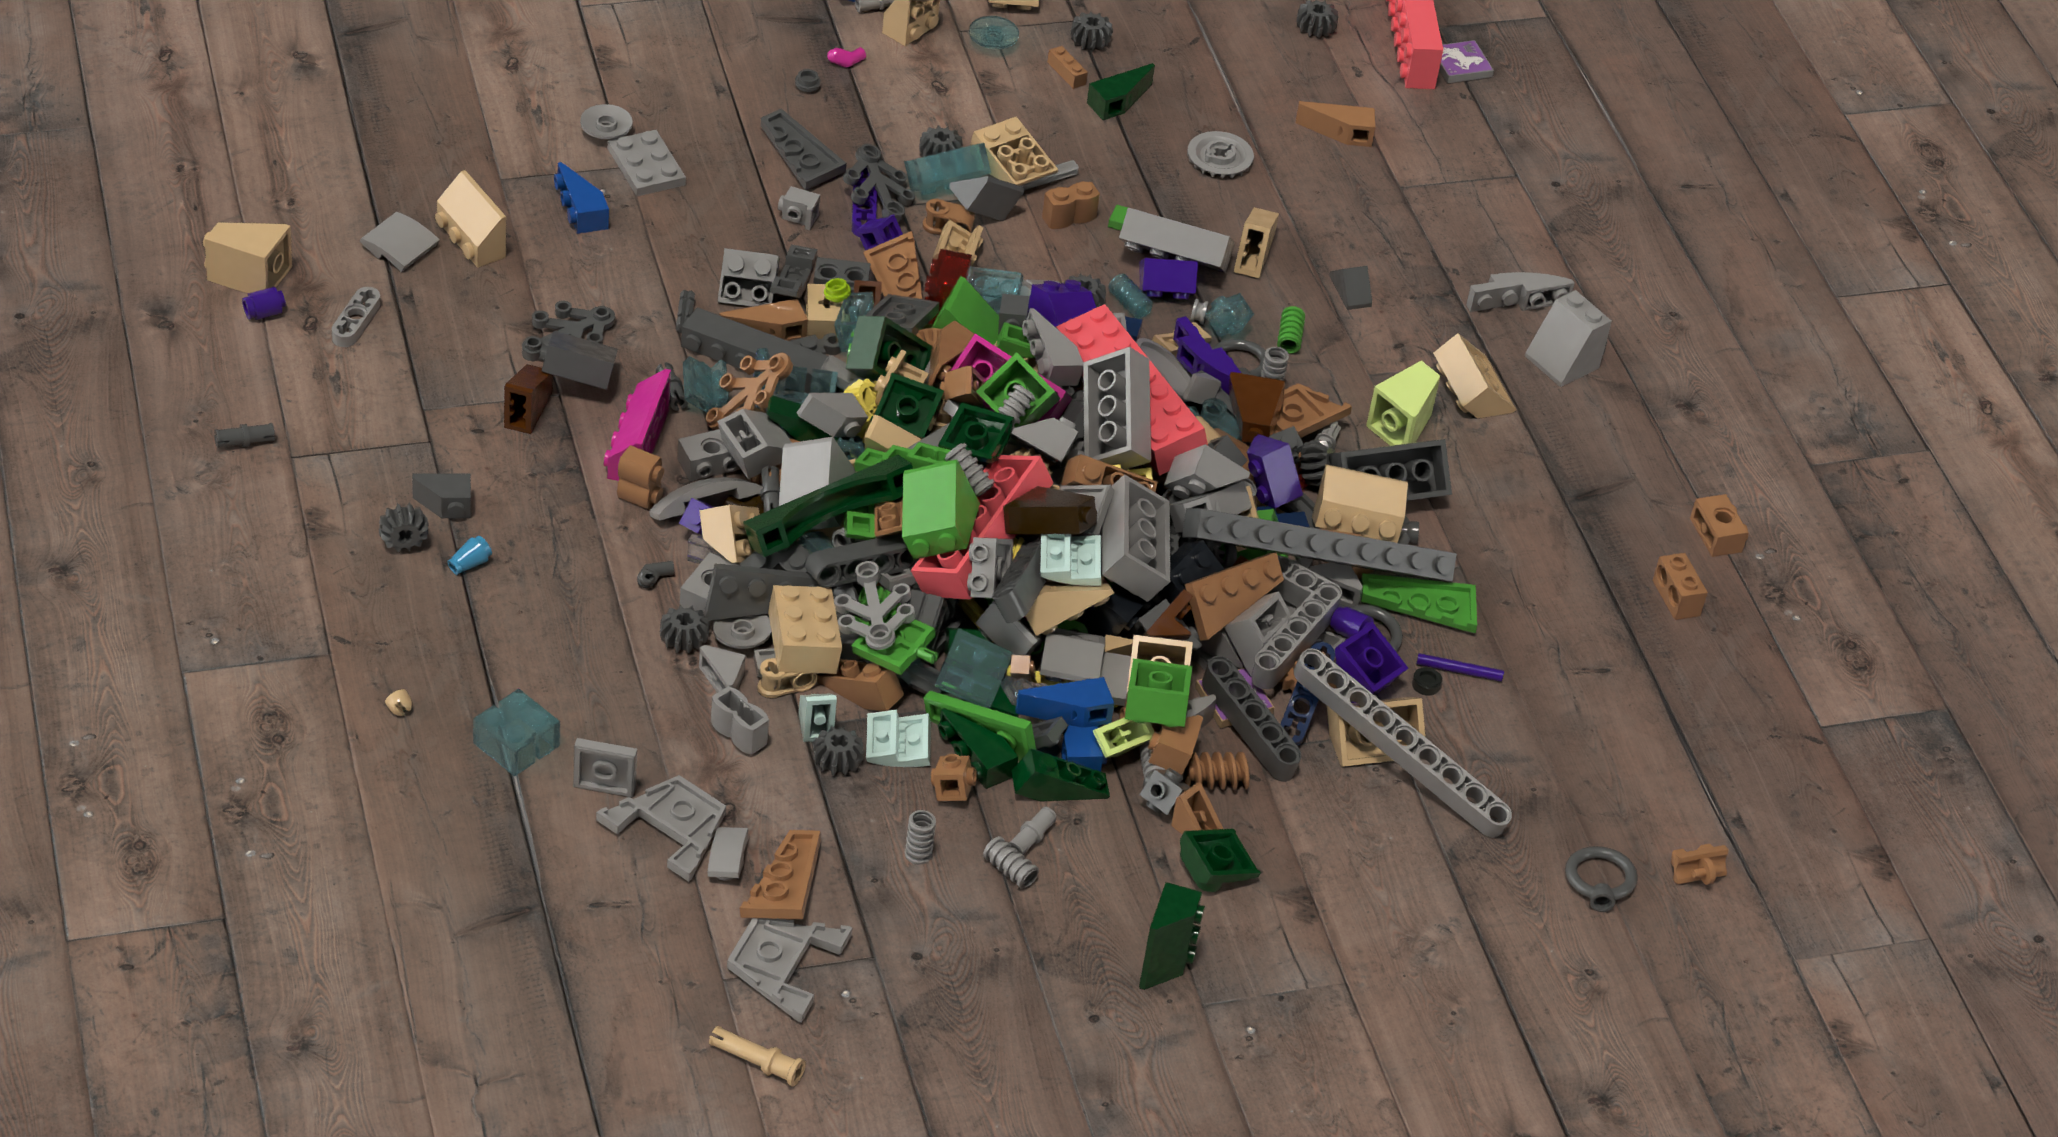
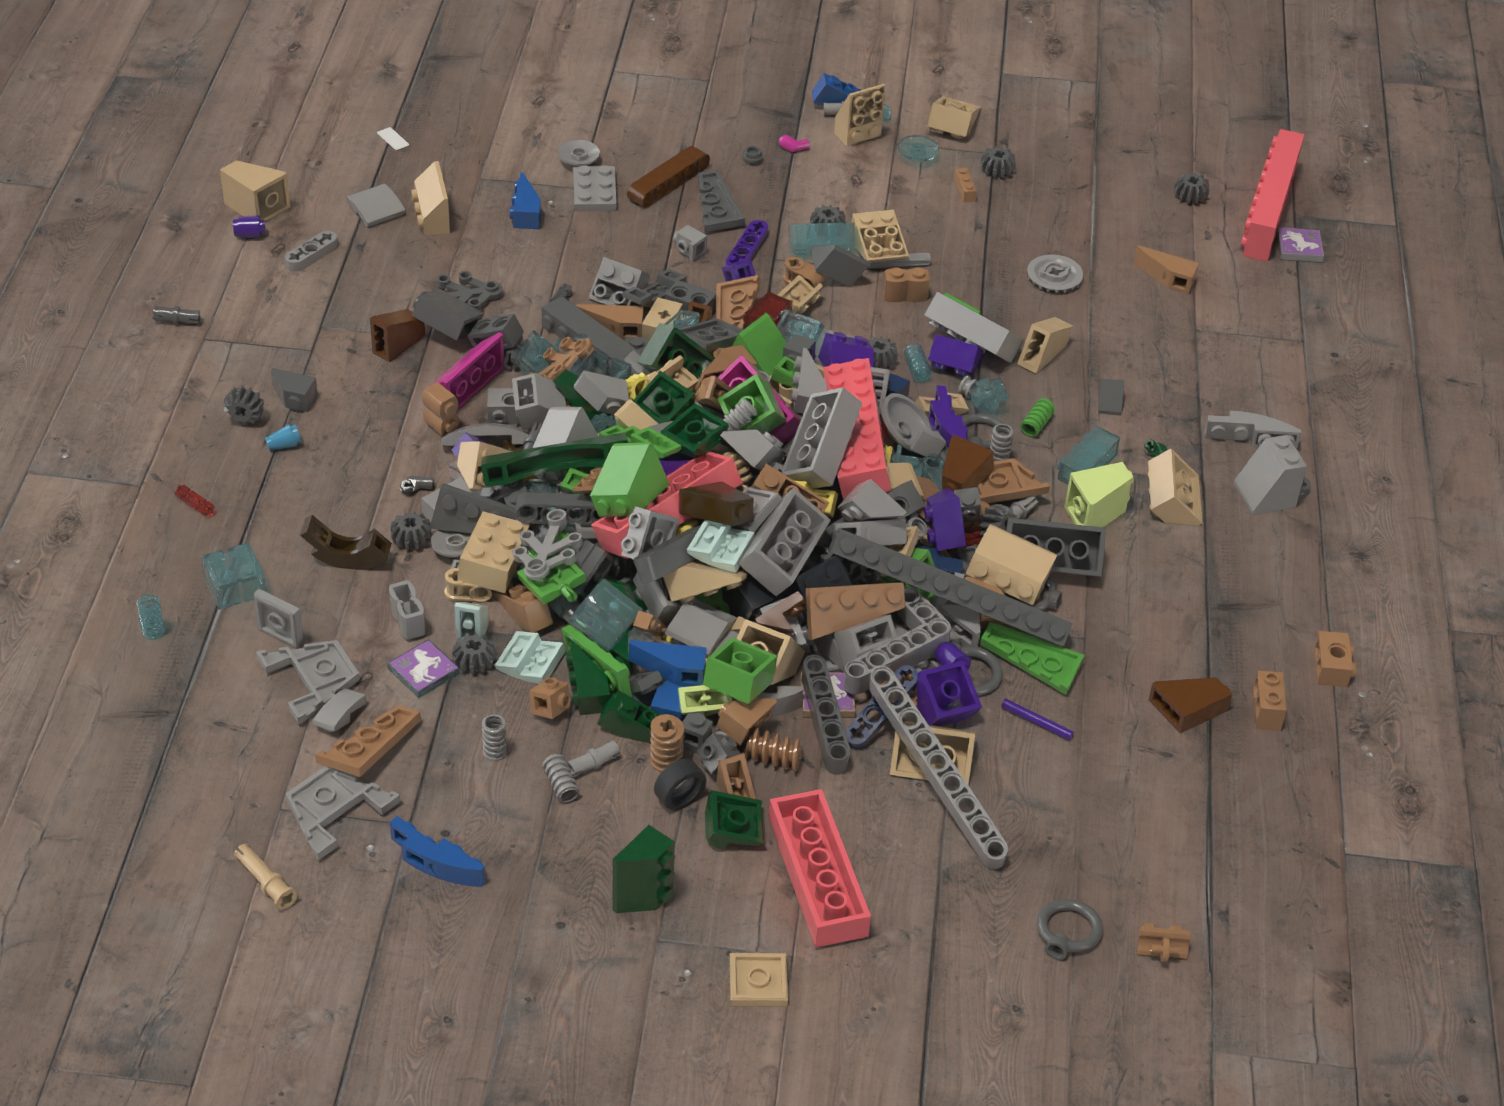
camera: 25 degrees right, 0 degrees up
tan hinge [385,689,412,716] -> none
light grey slope [699,645,746,693] -> none
lime plate [824,278,851,303] -> none
dark grey plant [843,144,915,222] -> none
light grey piece [944,443,995,497] -> none
dark green slope [1087,63,1155,120] -> none
pearl dark grey tile [1412,667,1442,696] -> none
none -> clear light blue piece [137,594,165,640]
none -> clear red axle [174,485,215,516]
none -> dark brown arch [300,515,392,570]
none -> white sticker [377,127,409,150]
none -> tile [387,639,460,698]
none -> blue slope [390,816,485,887]
none -> dark grey brick [467,314,524,349]
none -> reddish brown beam [627,146,710,208]
none -> medium nougat piece [650,714,684,772]
none -> black tyre [654,759,707,810]
none -> dark grey brick [682,713,712,755]
none -> tan tile [729,953,788,1006]
none -> coral brick [768,789,871,948]
none -> clear light blue brick [1057,426,1120,485]
none -> dark green arm [1144,439,1168,457]
none -> reddish brown slope [1149,677,1232,734]

